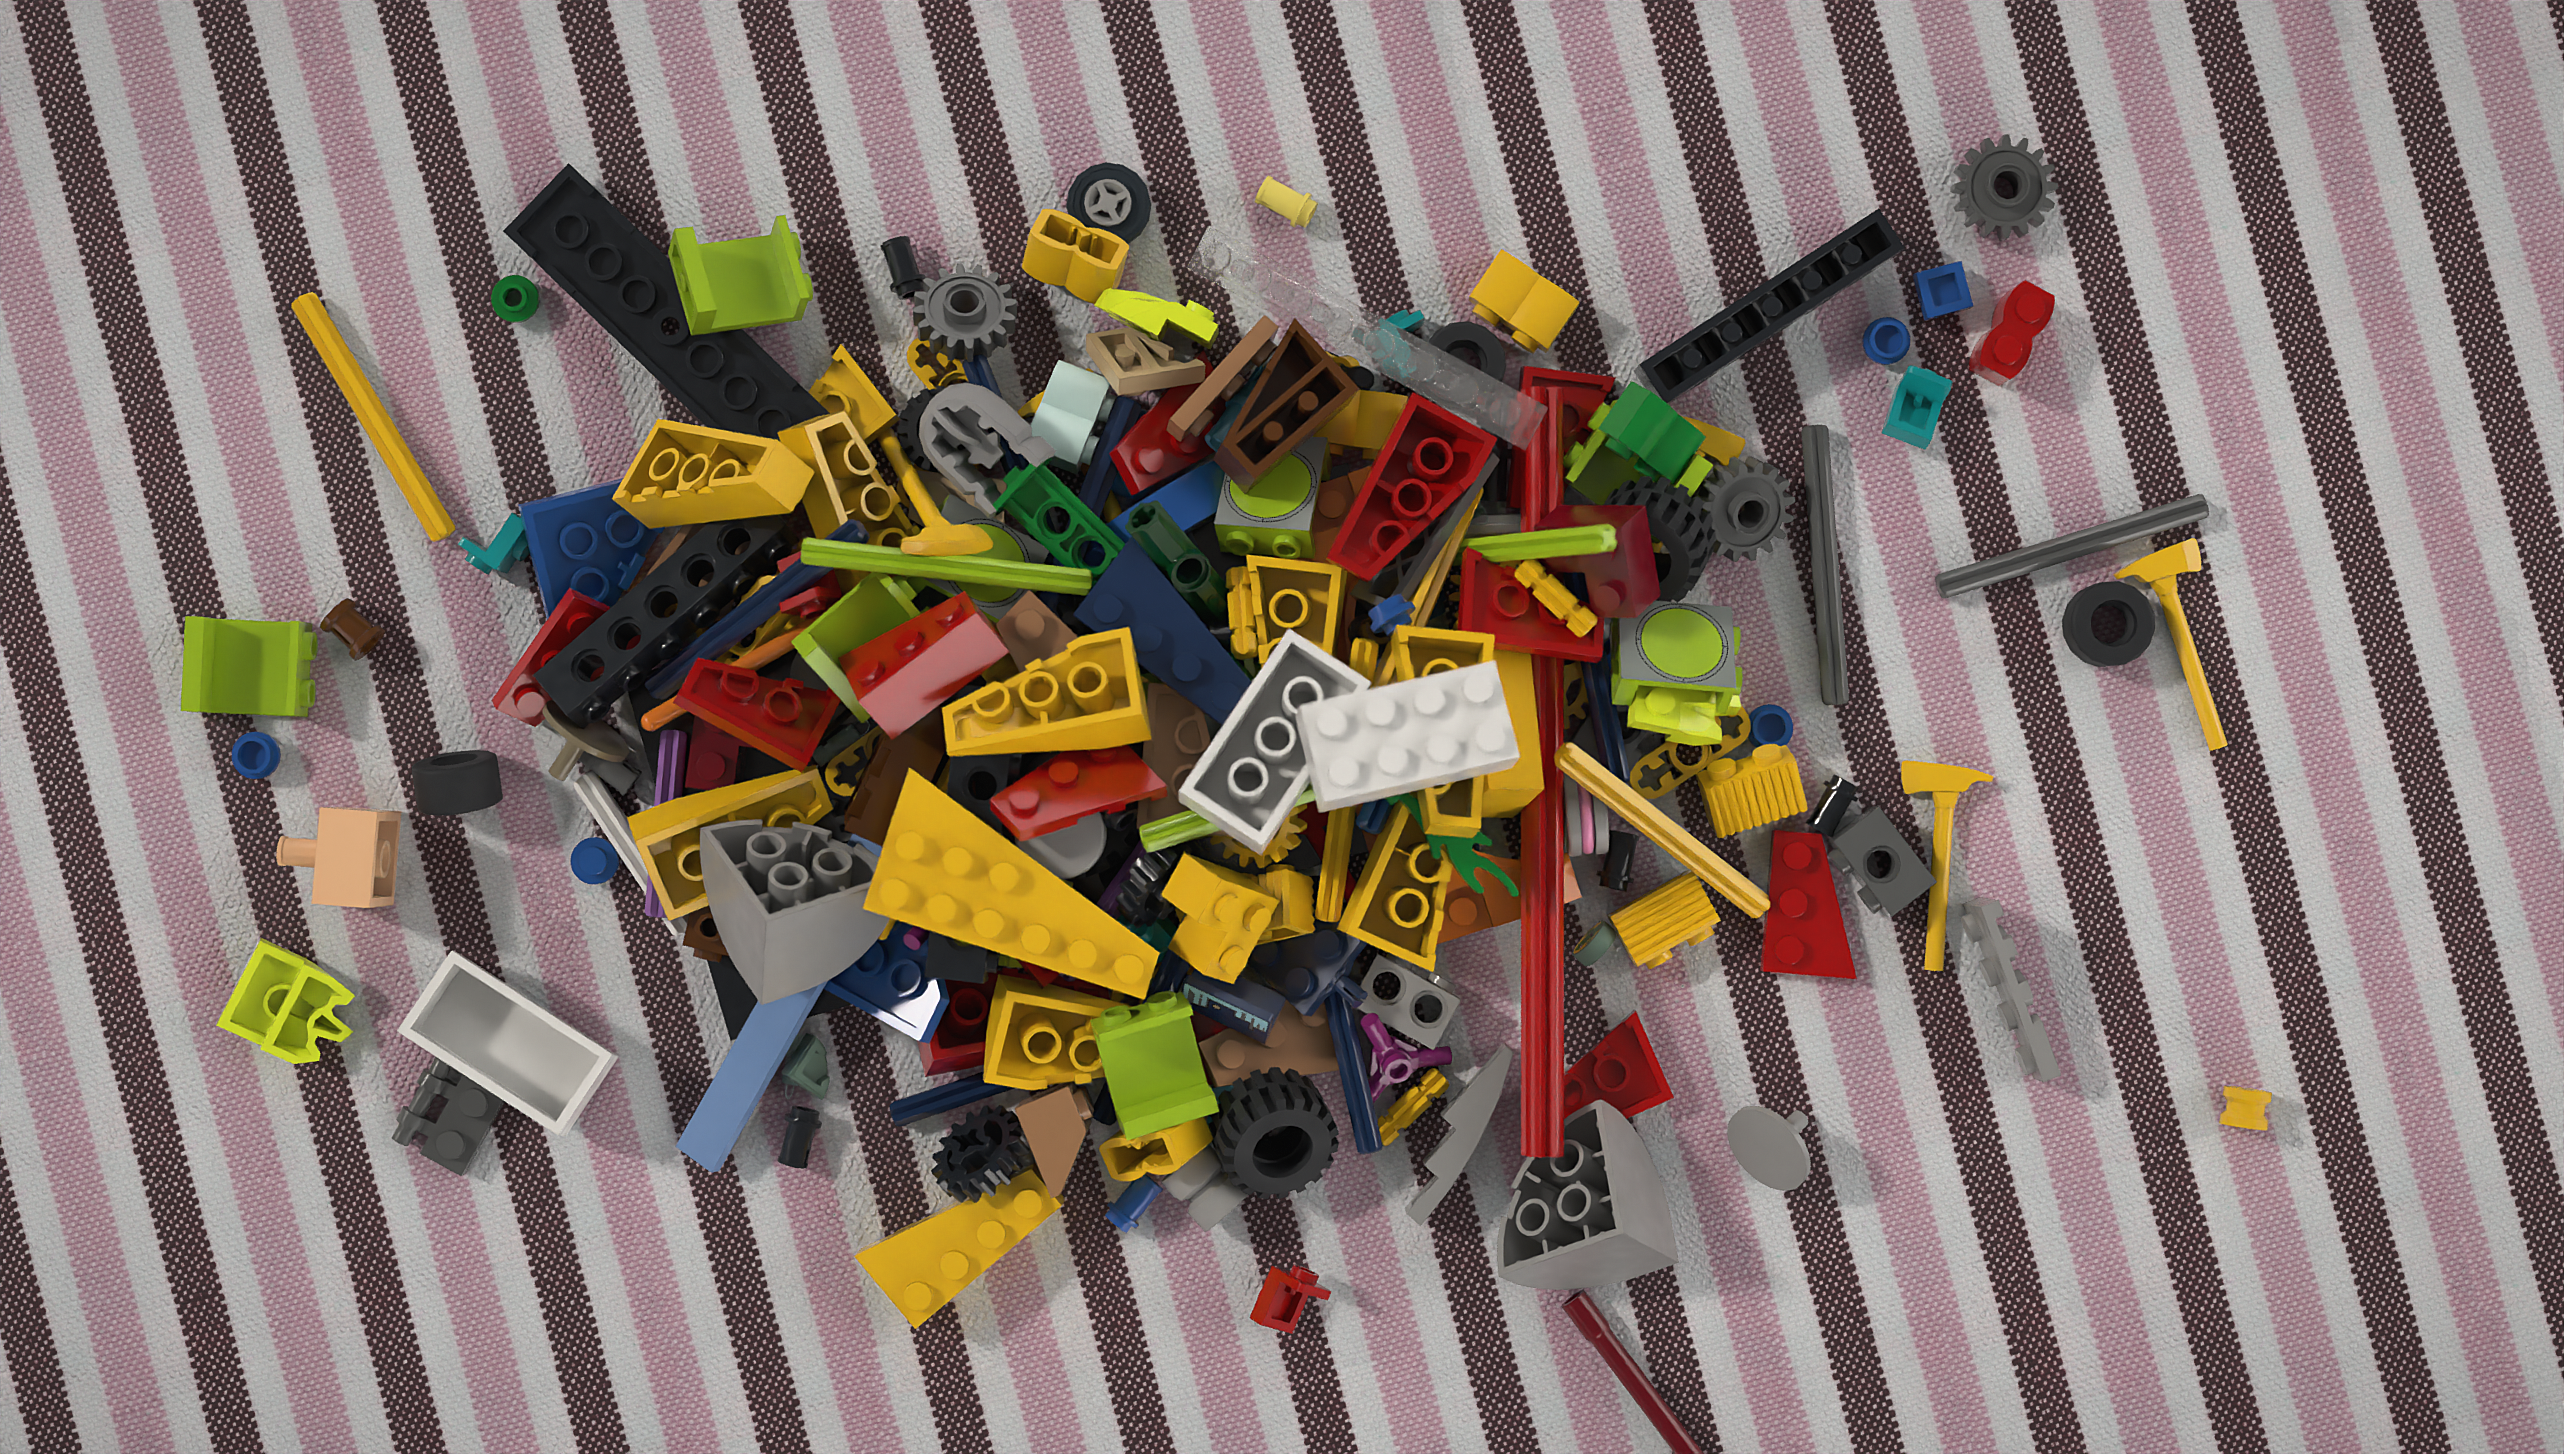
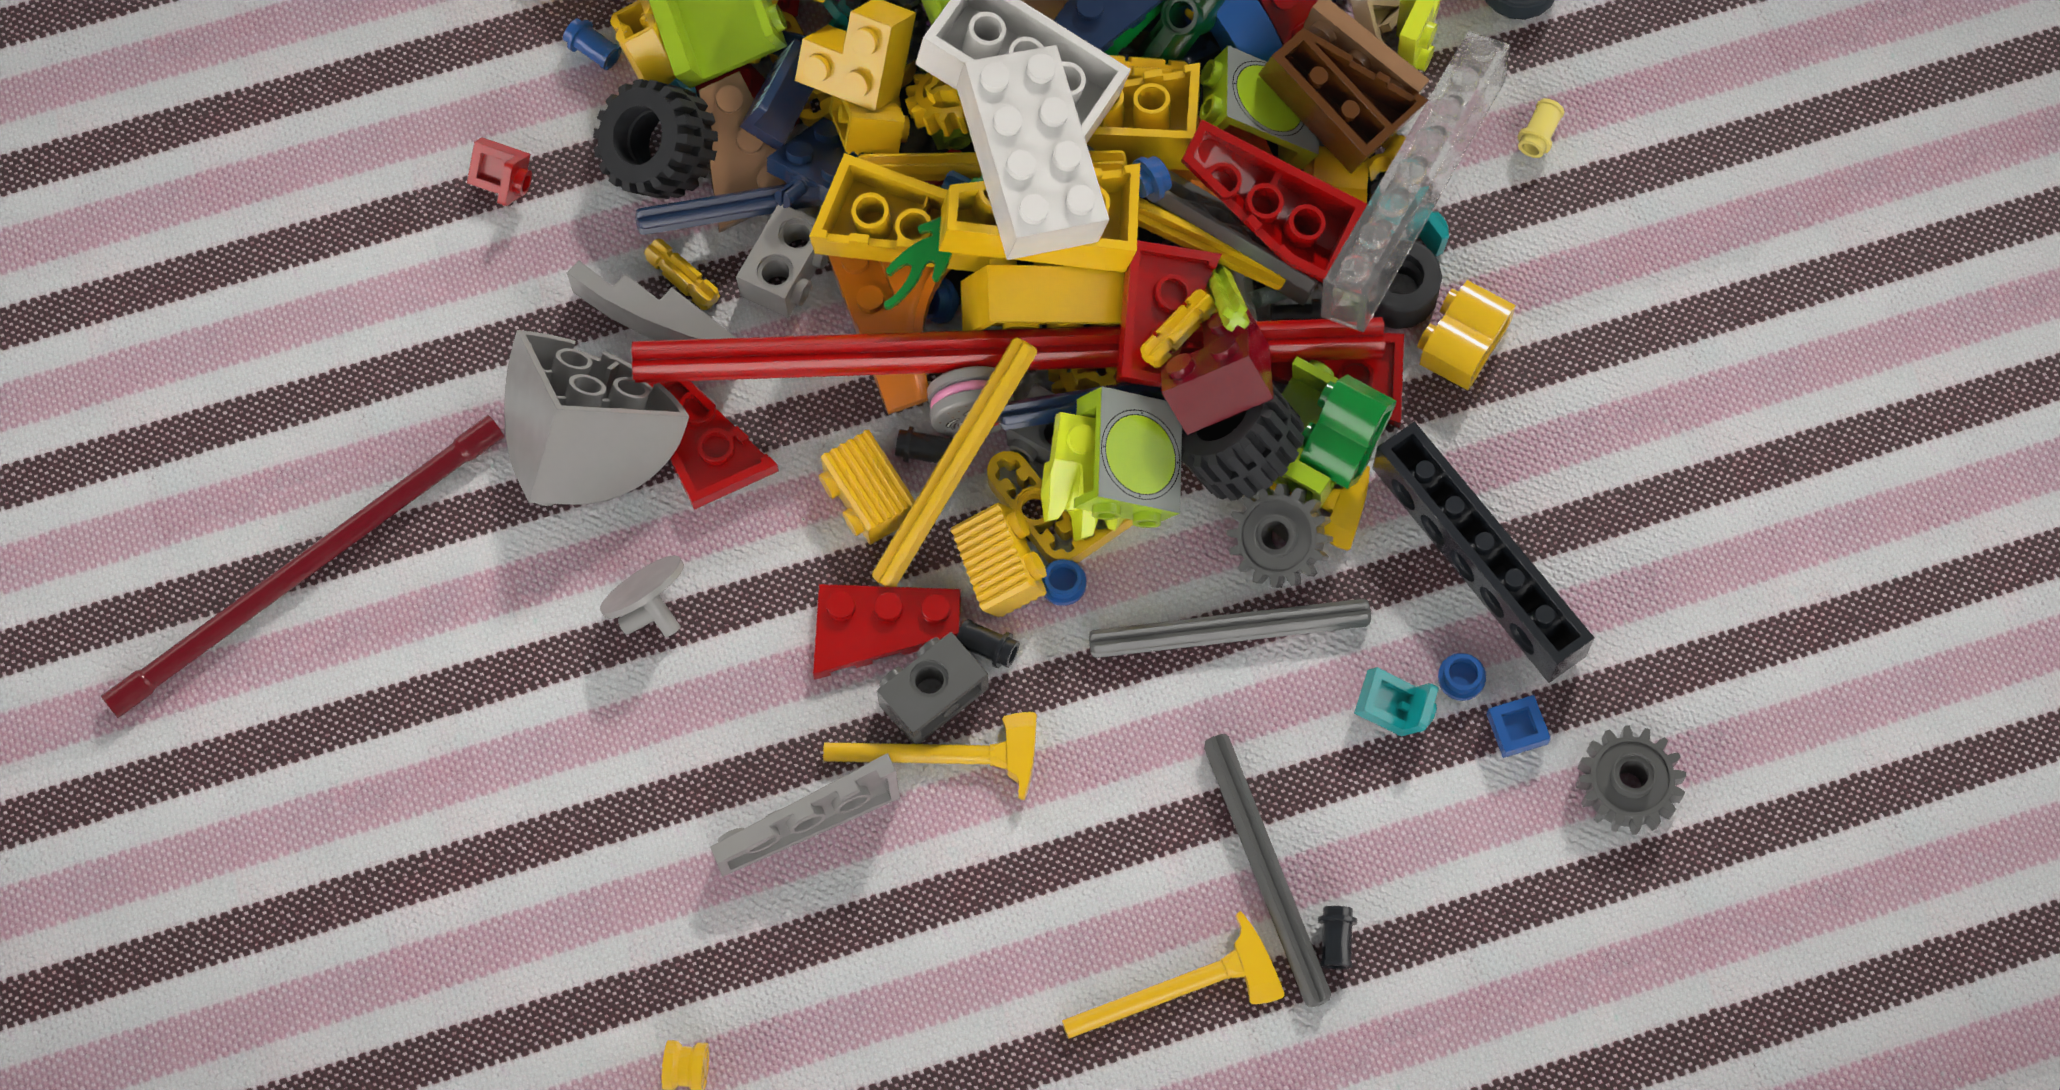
camera: 90 degrees right, 20 degrees down
light grey wheel [1161,1144,1248,1232] -> none
magenta piece [1361,1013,1452,1104] -> none
sand green tile [1572,920,1617,966] -> none
red brick [1969,280,2055,386] -> none
black tyre [2062,581,2155,667] -> none
none -> black pin [1318,906,1357,970]

